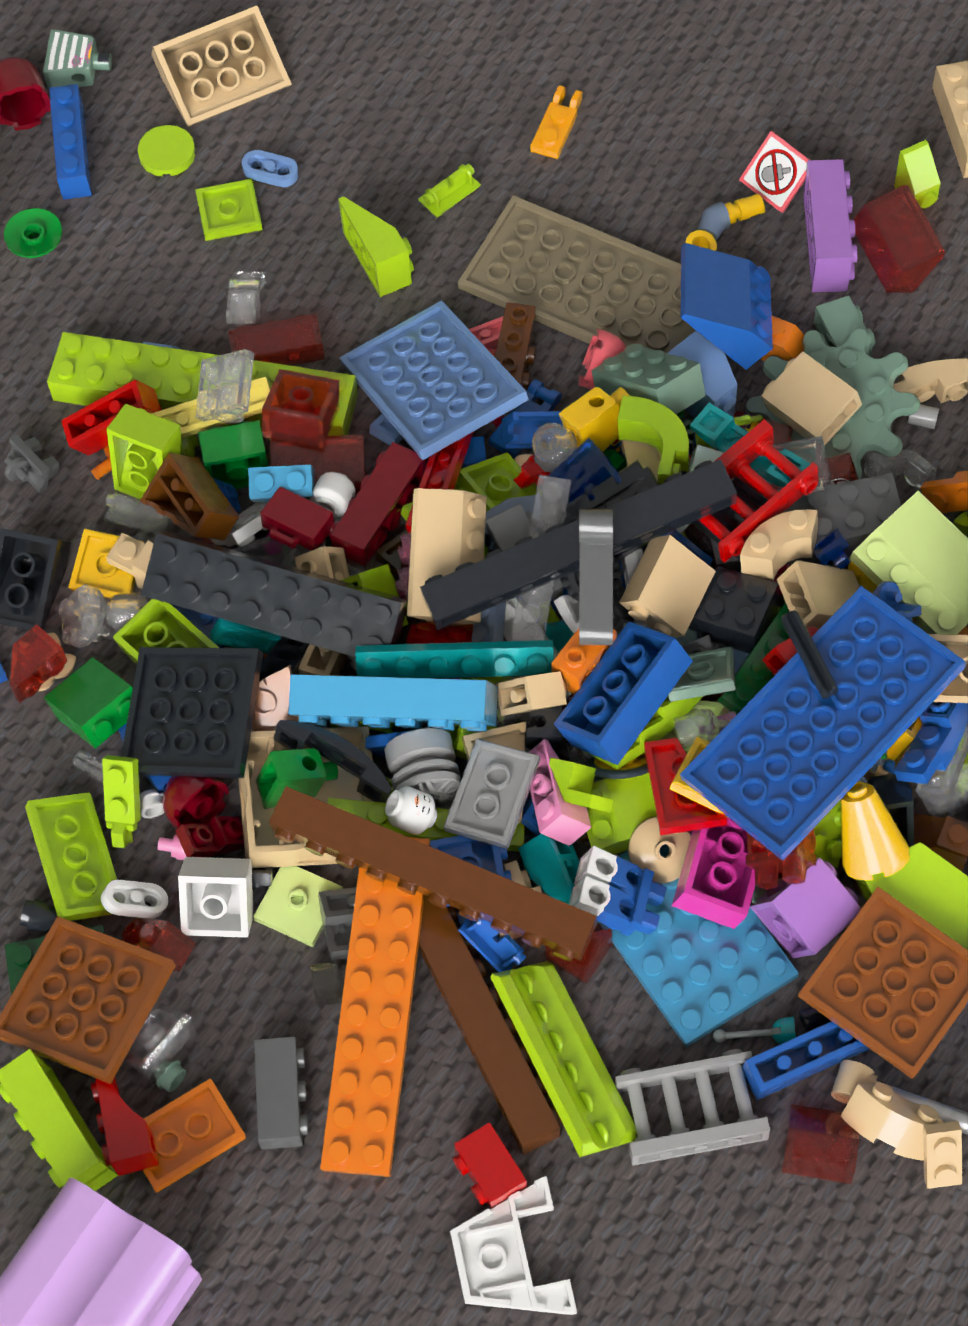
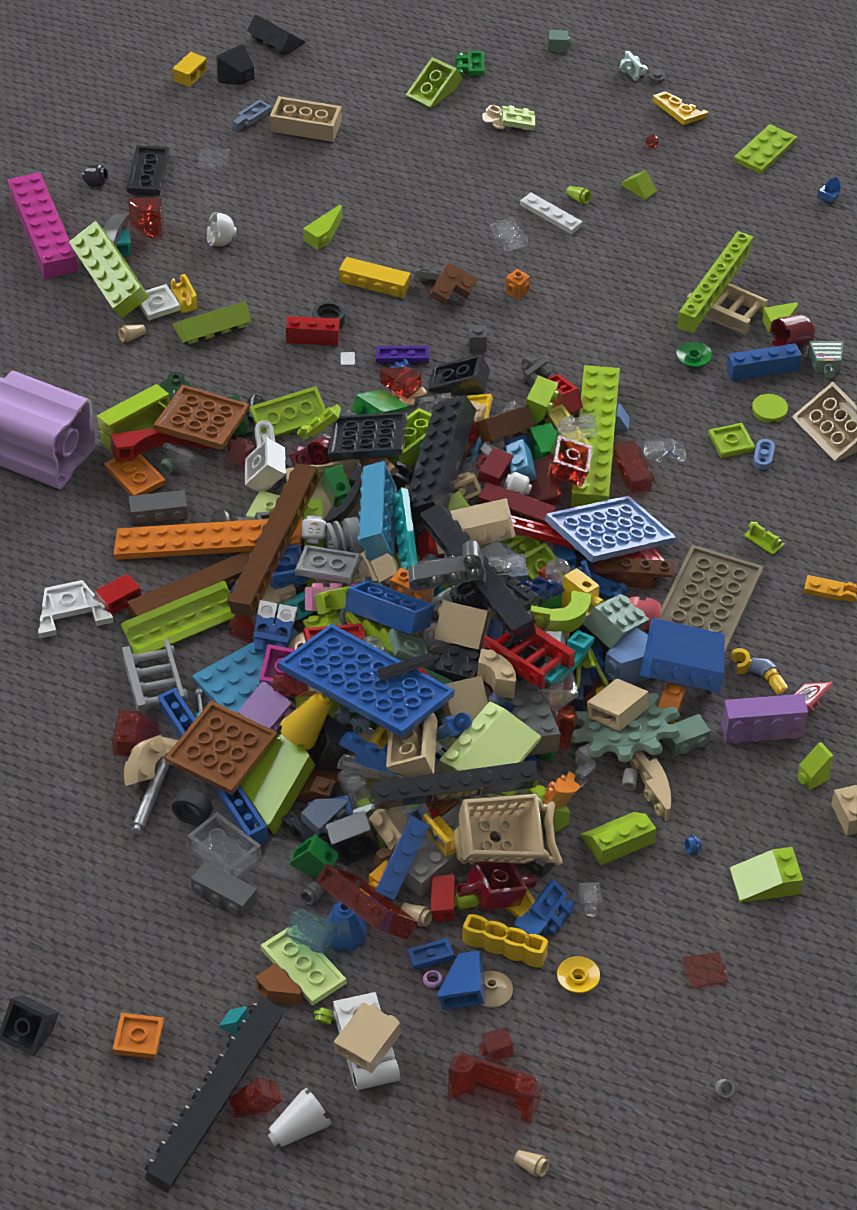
camera: 80 degrees right, 15 degrees down
lime slope [338,196,414,297] -> none
clear red slope [853,185,946,293] -> none
tan plate [923,1121,962,1189] -> none

